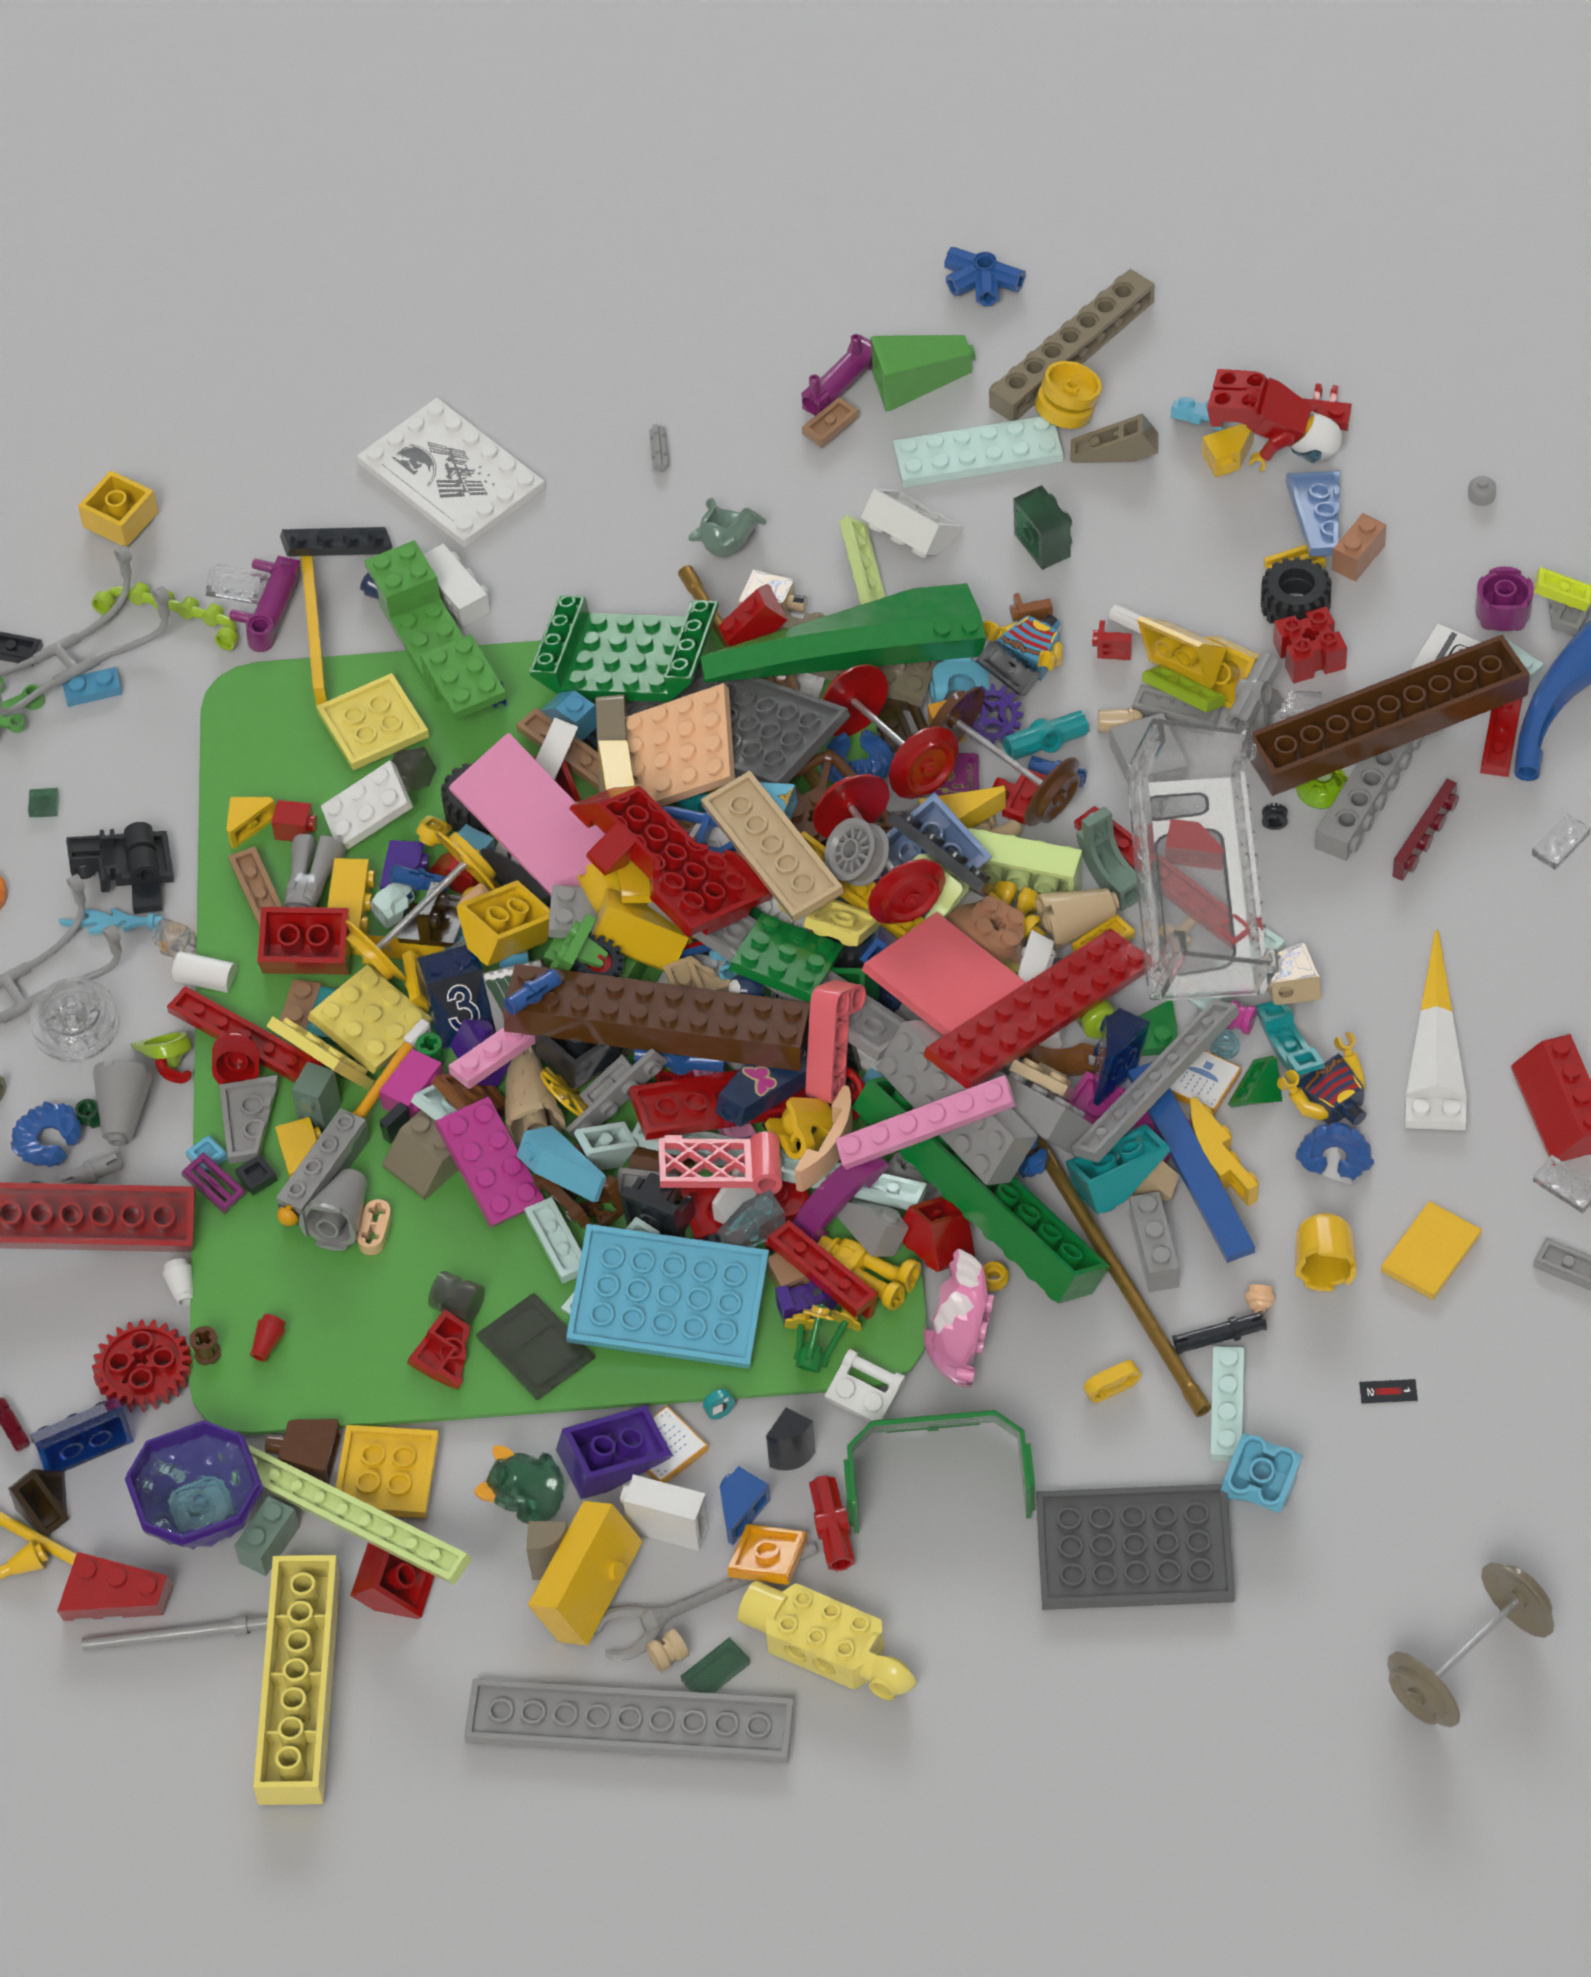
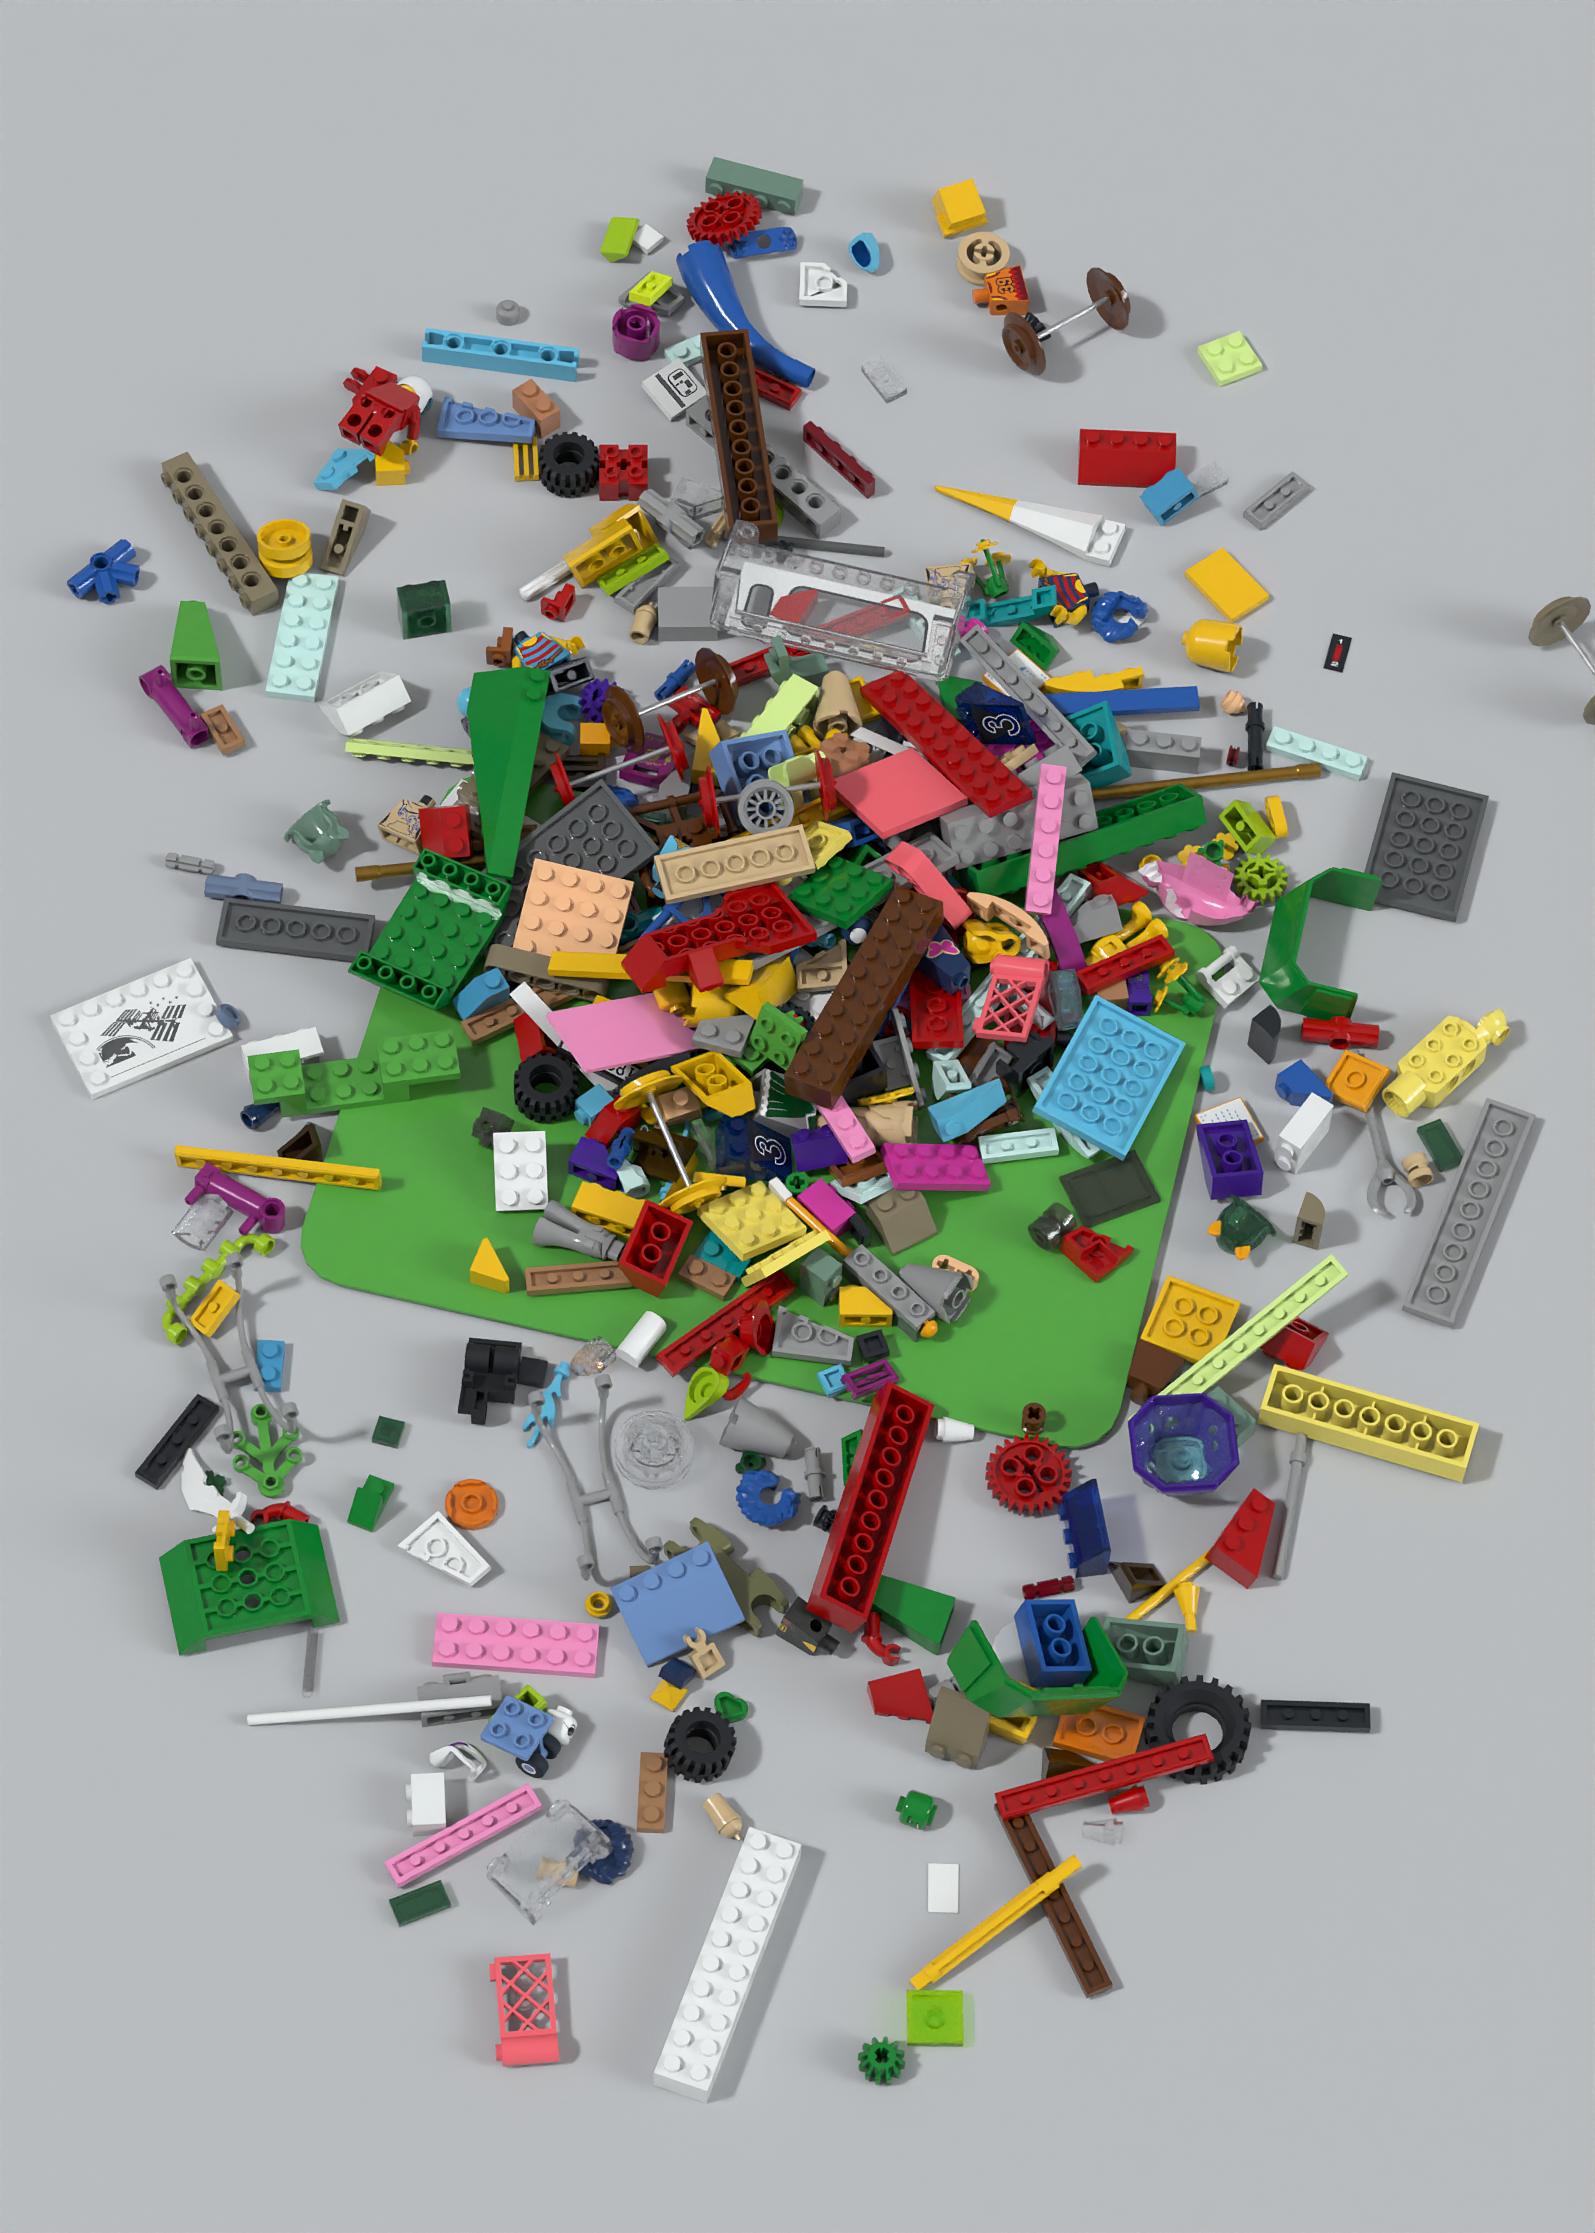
camera: 80 degrees left, 5 degrees up
yellow brick [78,470,159,547] -> none
red cone [249,1314,286,1362] -> none
red brick [271,800,317,842] -> none
black plate [280,527,393,557] -> none
light yellow plate [316,673,429,771] -> none
yellow plate [416,816,453,847] -> none
blue pin [503,968,562,1015] -> none
yellow brick [528,1501,643,1646] -> none
black plate [886,811,995,896] -> none
teal piece [1002,710,1090,760] -> none
medium azure piece [1221,1433,1303,1513] -> none
none -> yellow plate [189,1279,242,1338]
none -> sand blue piece [204,873,283,904]
none -> sand blue tile [215,1004,241,1029]
none -> dark grey plate [216,897,375,961]
none -> dark brown slope [277,1121,323,1162]
none -> medium azure piece [422,328,579,382]
none -> red brick [709,1332,751,1376]
none -> dark grey bar [724,530,885,557]
none -> green plant [959,539,1012,599]
none -> dark azure brick [1139,467,1200,526]
none -> plant [1177,832,1239,872]
none -> lime brick [1218,799,1277,855]
none -> dark red piece [1226,745,1240,767]
none -> lime gear [1233,853,1288,905]

